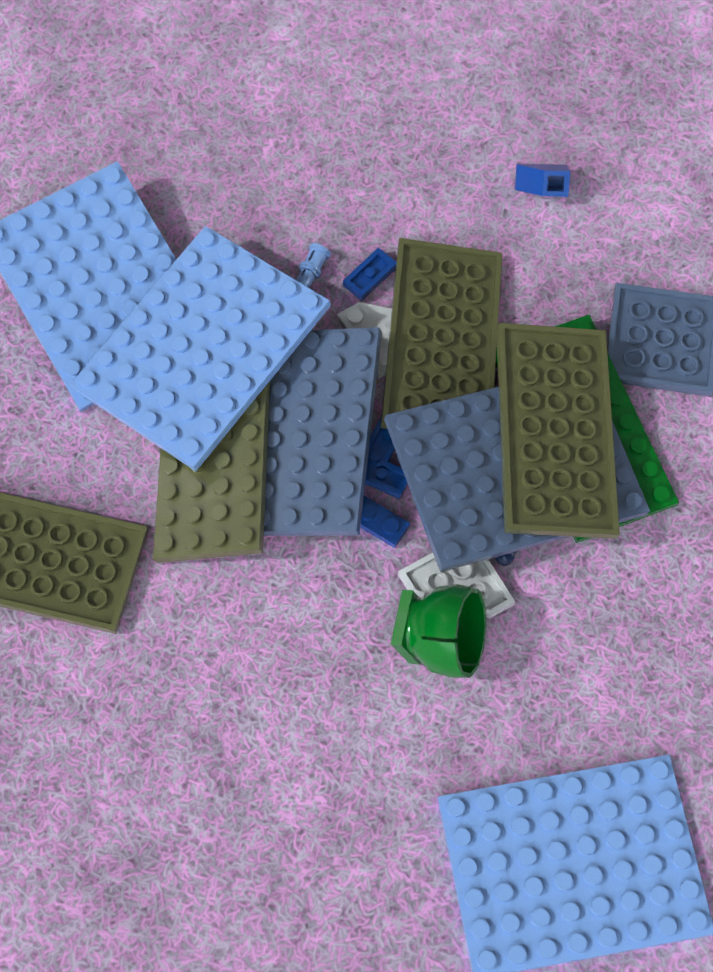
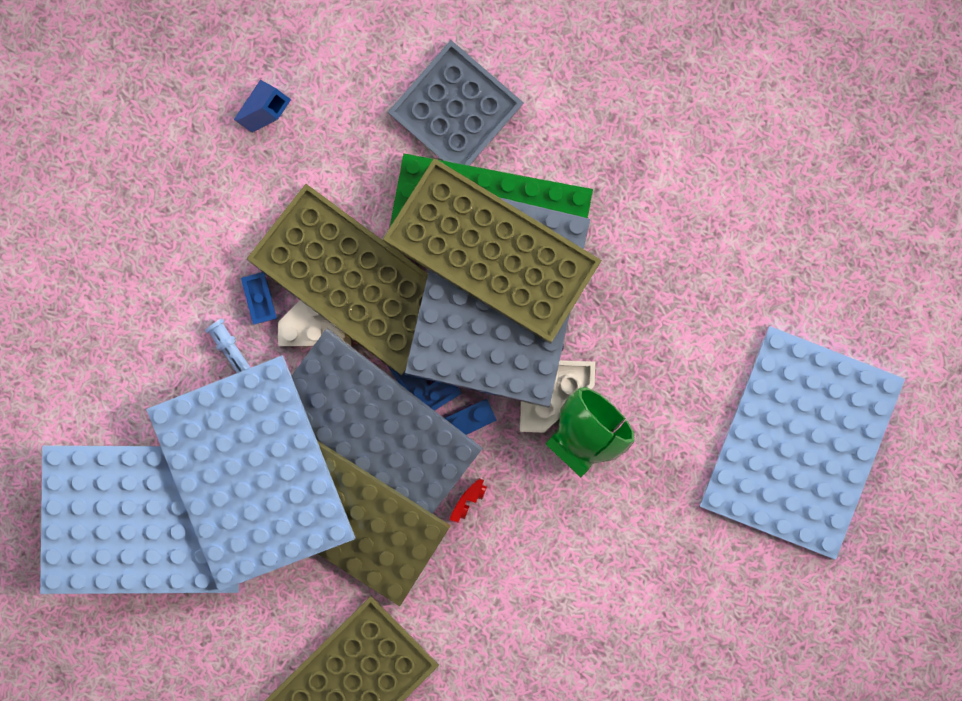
camera: 60 degrees left, 20 degrees up
none -> red slope [449,478,487,523]

